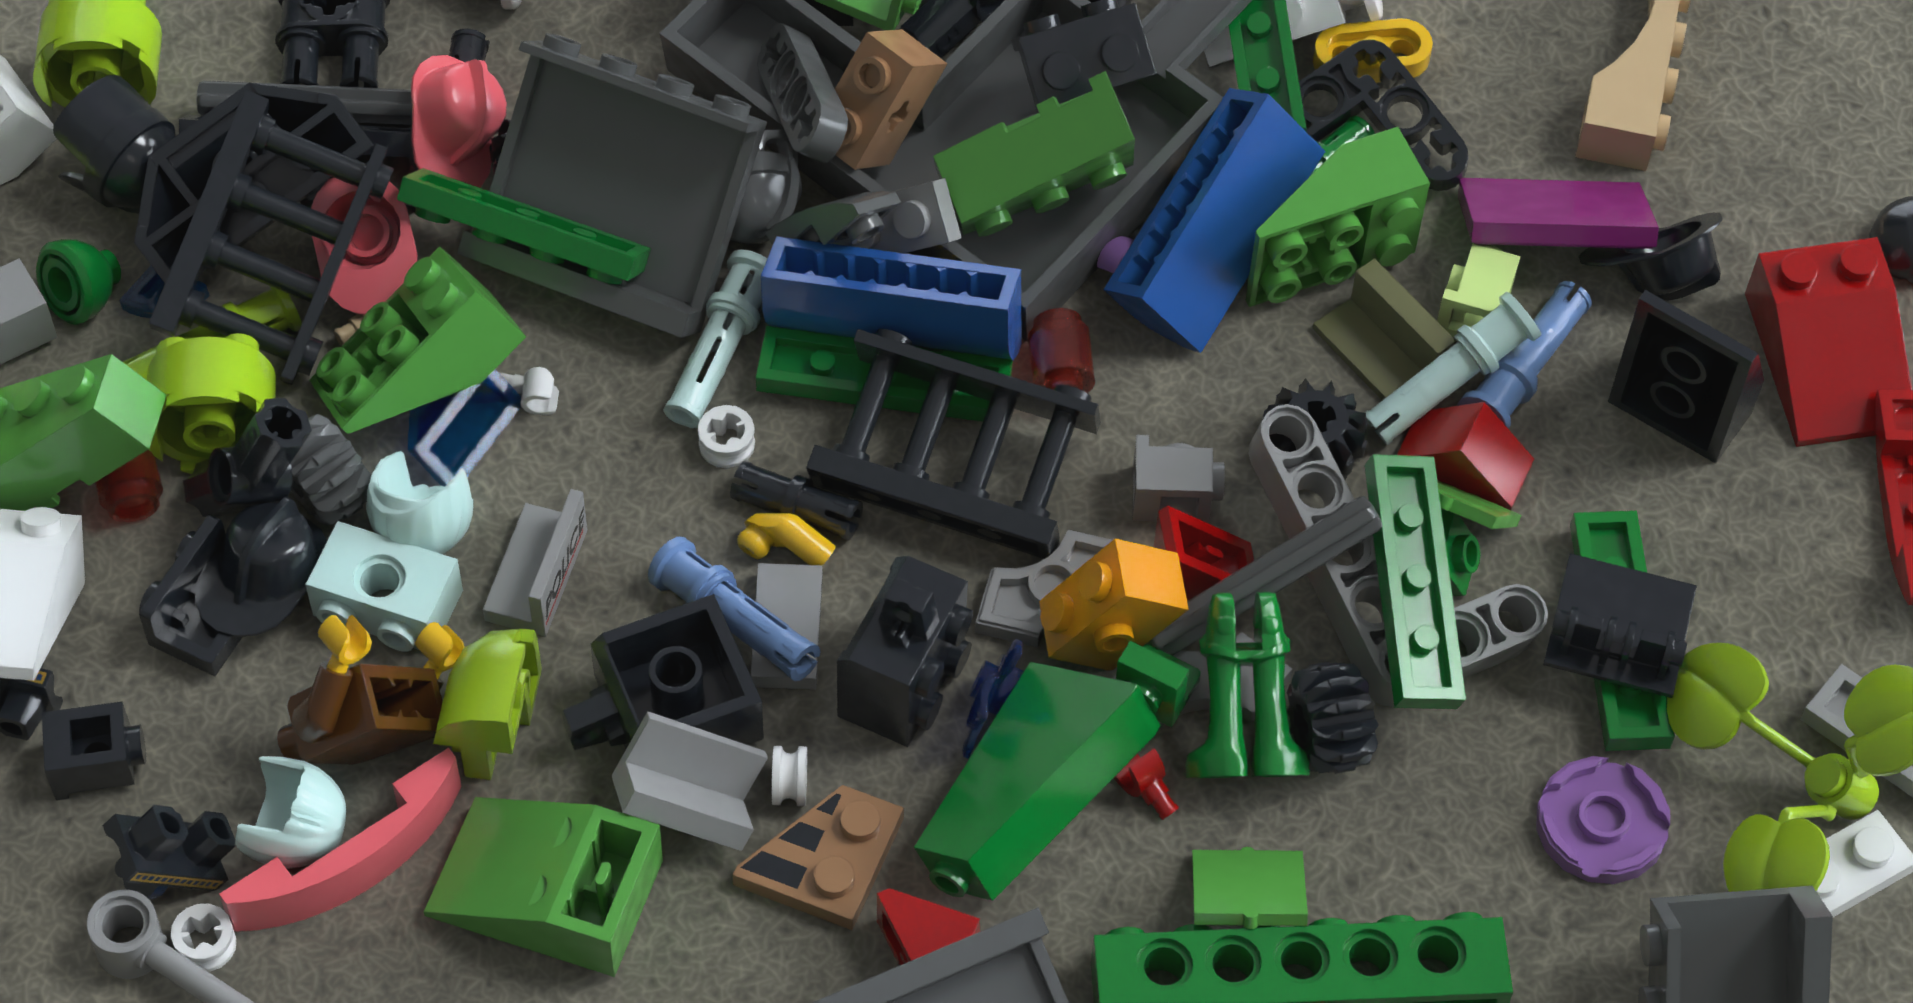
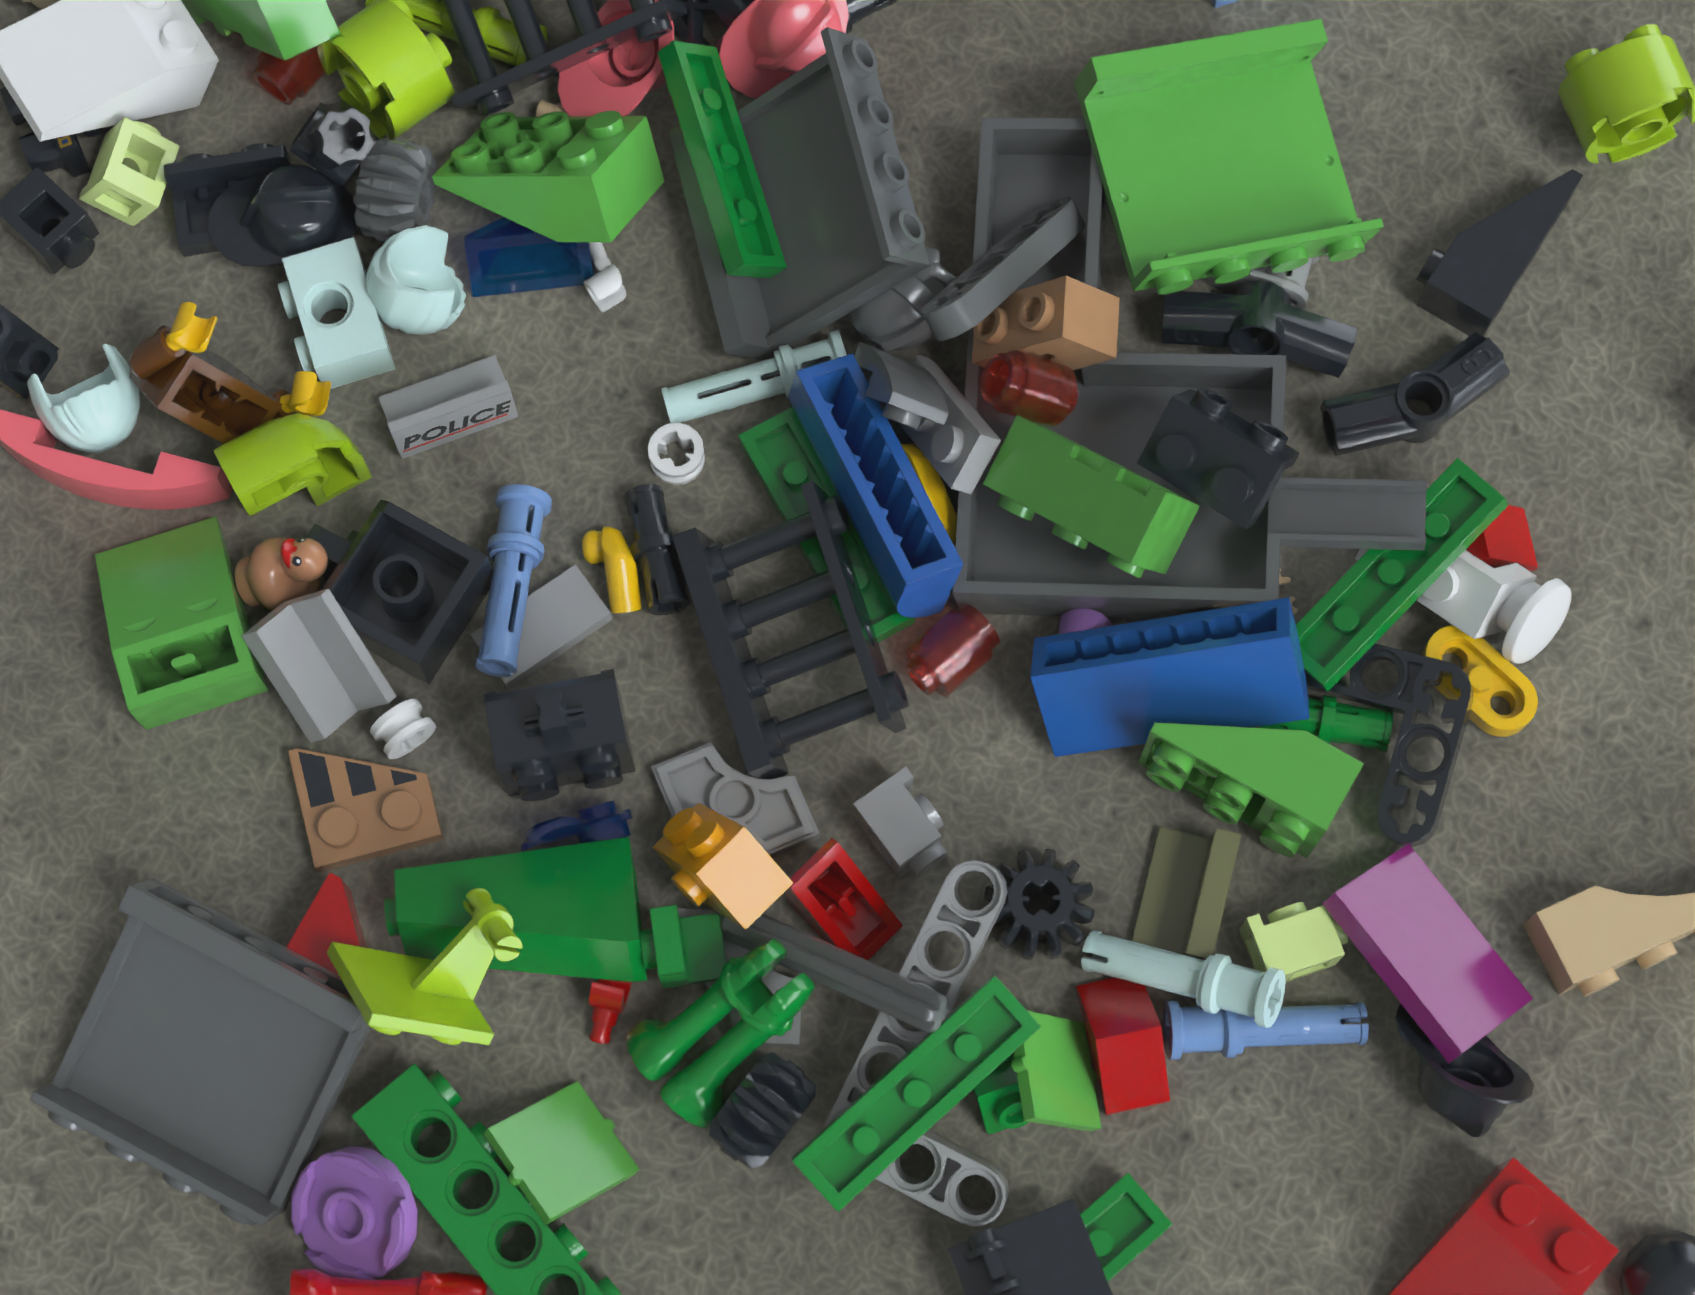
camera: 55 degrees right, 15 degrees up
black slope [1608,290,1764,464] -> none
none -> yellowish green brick [79,117,180,226]
none -> nougat animal [235,537,328,612]
none -> lime plate [327,888,522,1045]
none -> clear red brick [981,350,1079,427]

